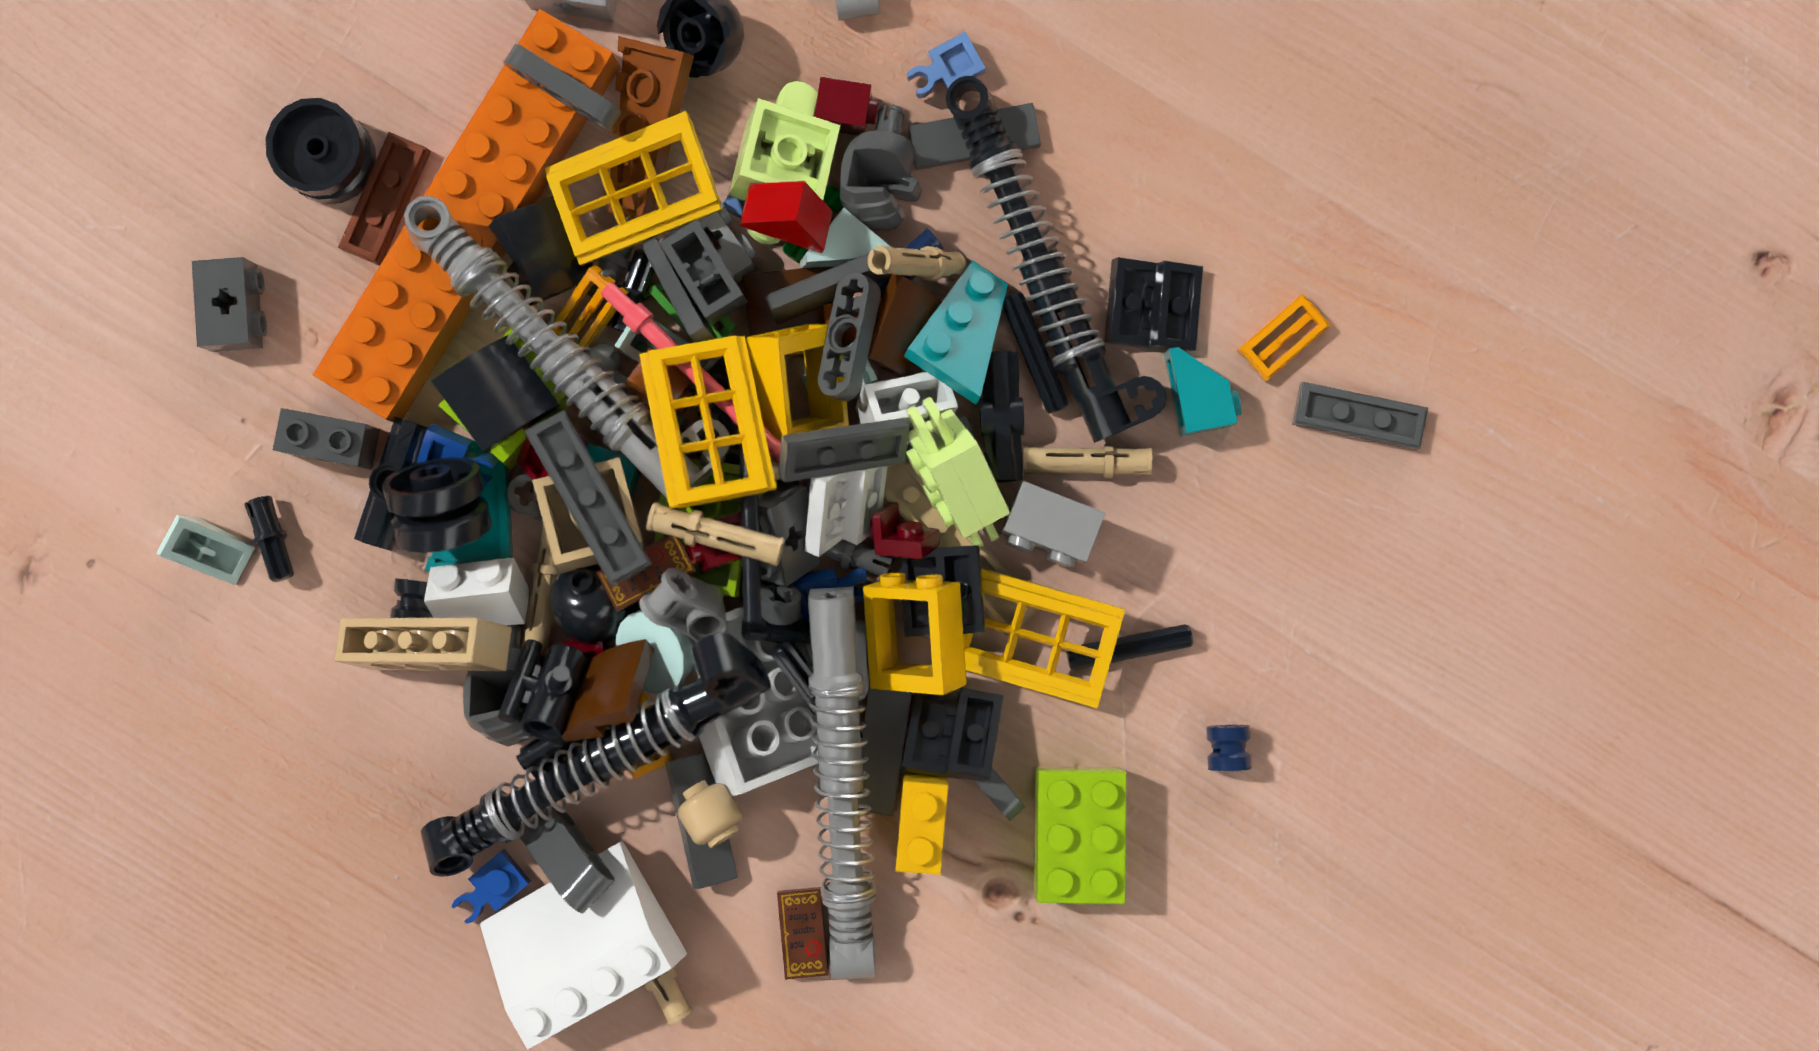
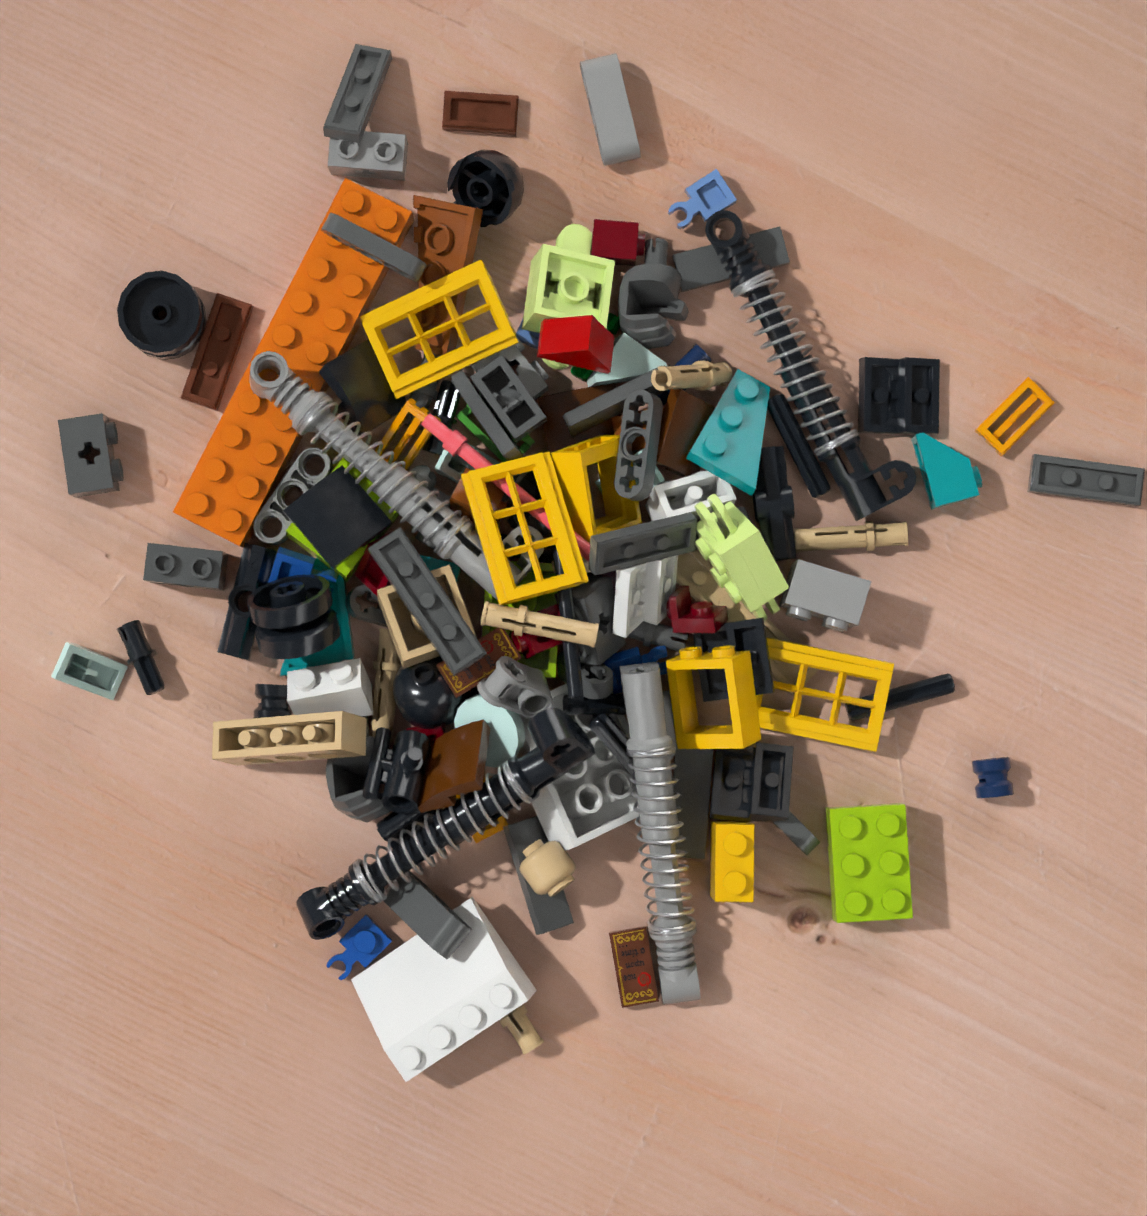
camera: 10 degrees left, 0 degrees up
none -> light grey beam [254,448,333,545]

